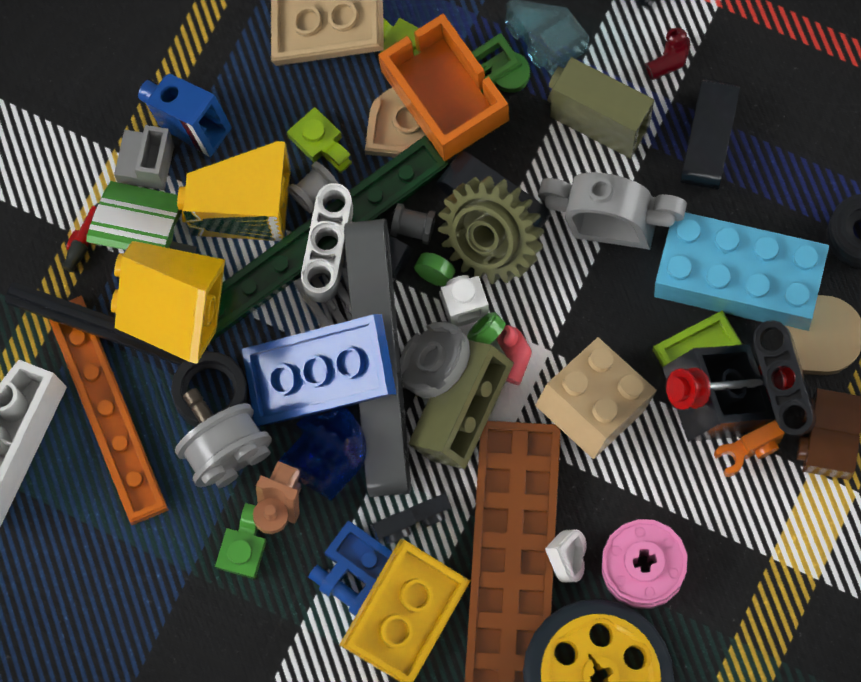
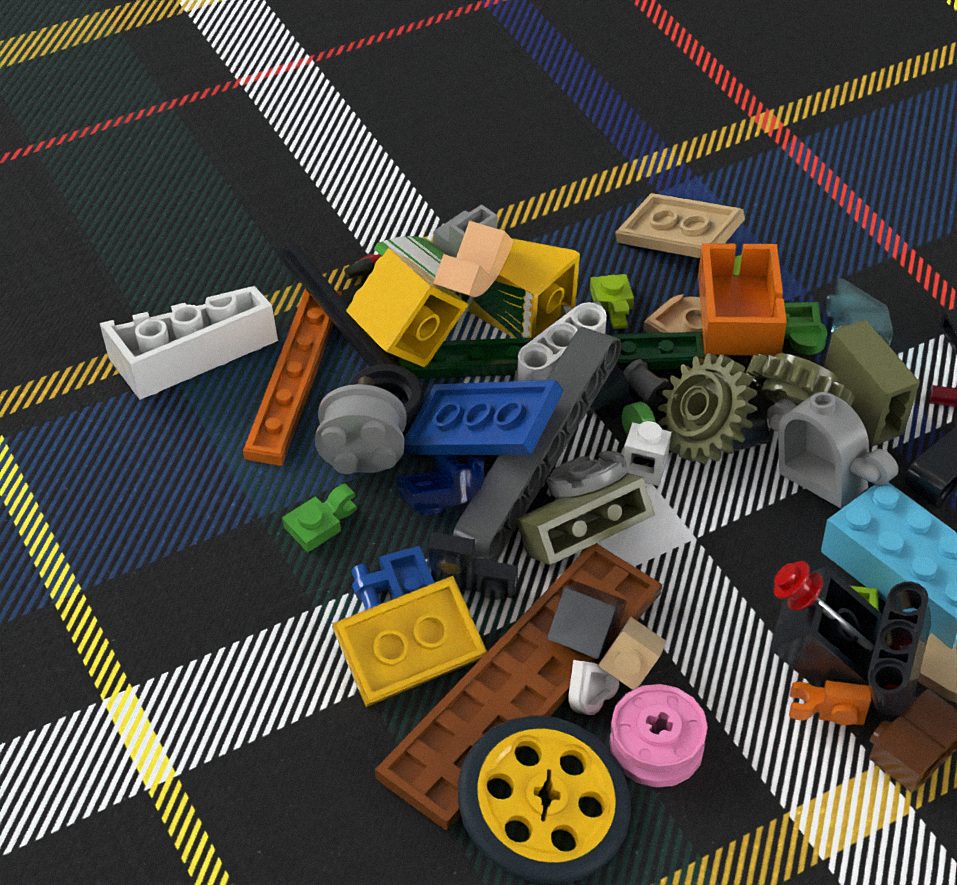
camera: 30 degrees right, 25 degrees down
blue torso [138,74,232,158] -> none
nougat hips [253,462,301,534] -> none
bright green tile [467,312,506,344] -> none
coral arm [496,325,532,385] -> none
tan brick [535,337,657,460] -> none
none -> light nougat brick [433,221,514,297]
none -> black piece [547,581,627,659]
none -> tan brick [598,616,667,690]
none -> olive gear [746,353,855,407]

